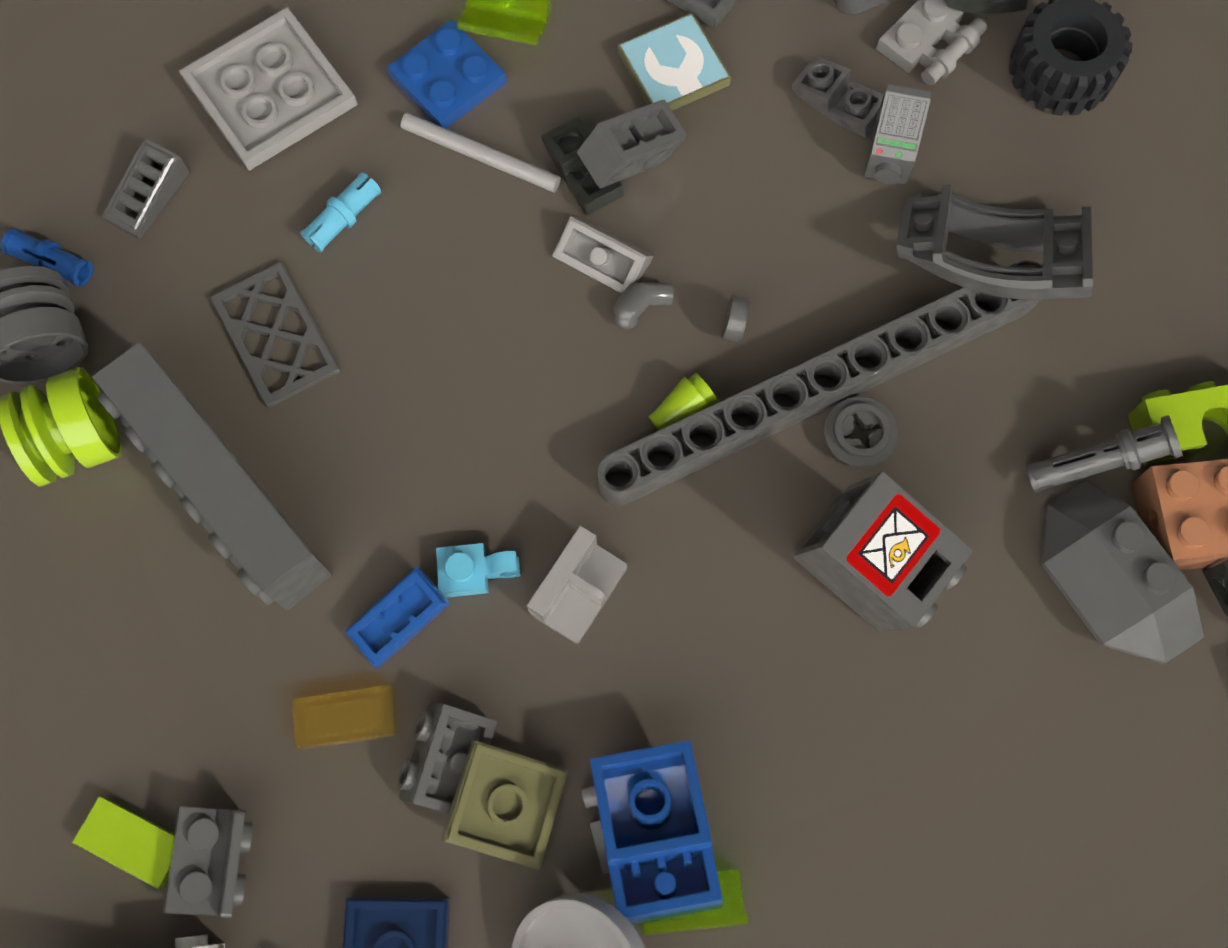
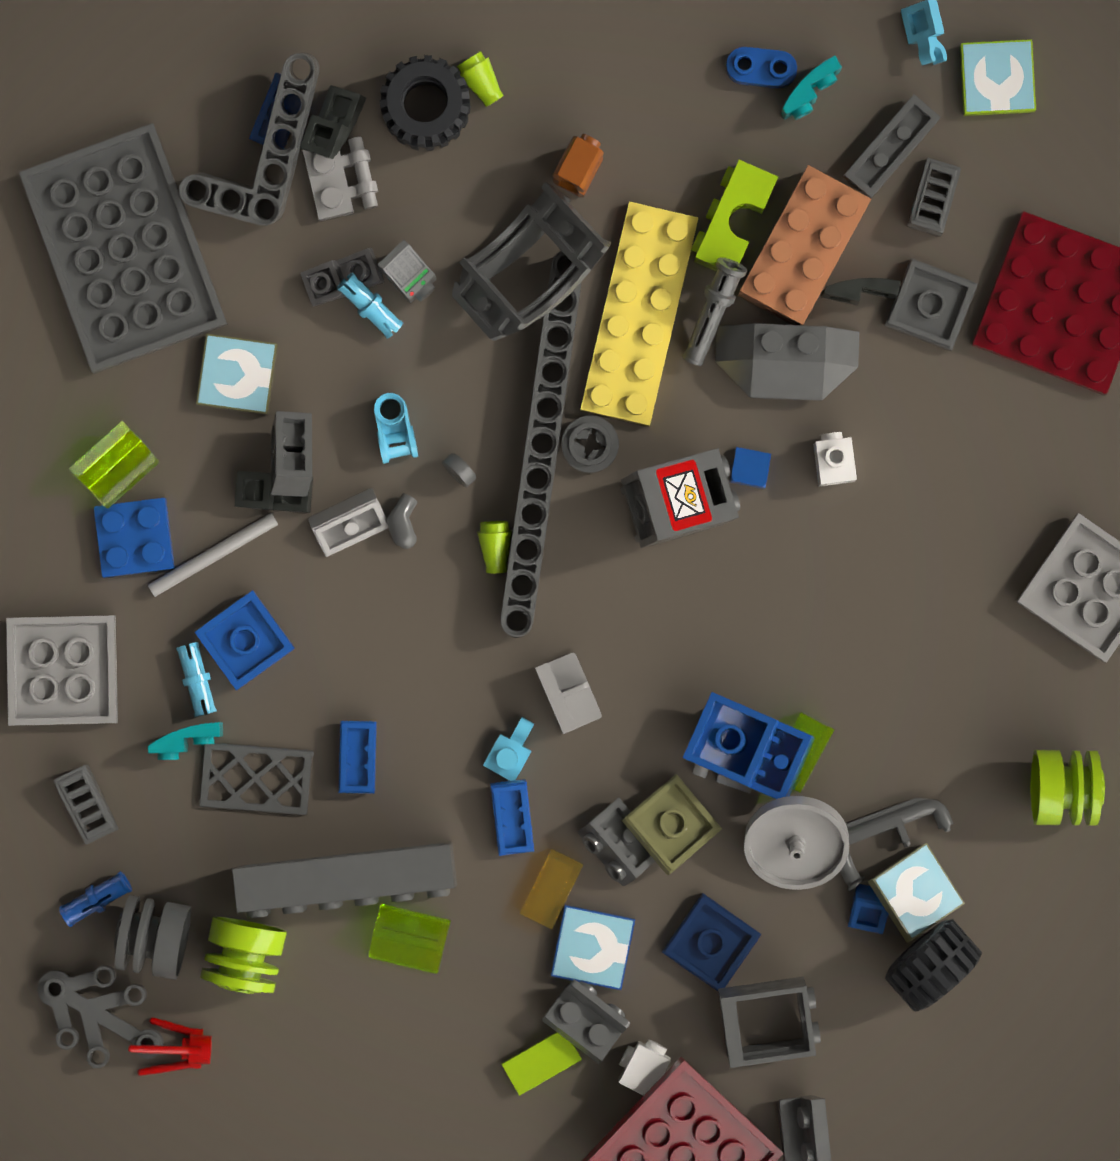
camera: 55 degrees left, 15 degrees up
none -> teal slope [148,722,223,760]
none -> blue plate [194,590,295,690]
none -> medium azure pin [337,272,403,339]
none -> blue plate [338,721,377,793]
none -> clear neon green panel [369,904,451,974]
none -> medium azure piece [374,393,419,464]
none -> lime cone [457,51,504,107]
none -> medium azure tile [551,905,635,990]
none -> dark orange brick [553,134,604,198]
none -> light yellow plate [580,201,698,427]
none -> blue slope [730,447,771,489]
none -> white brick [813,432,857,487]

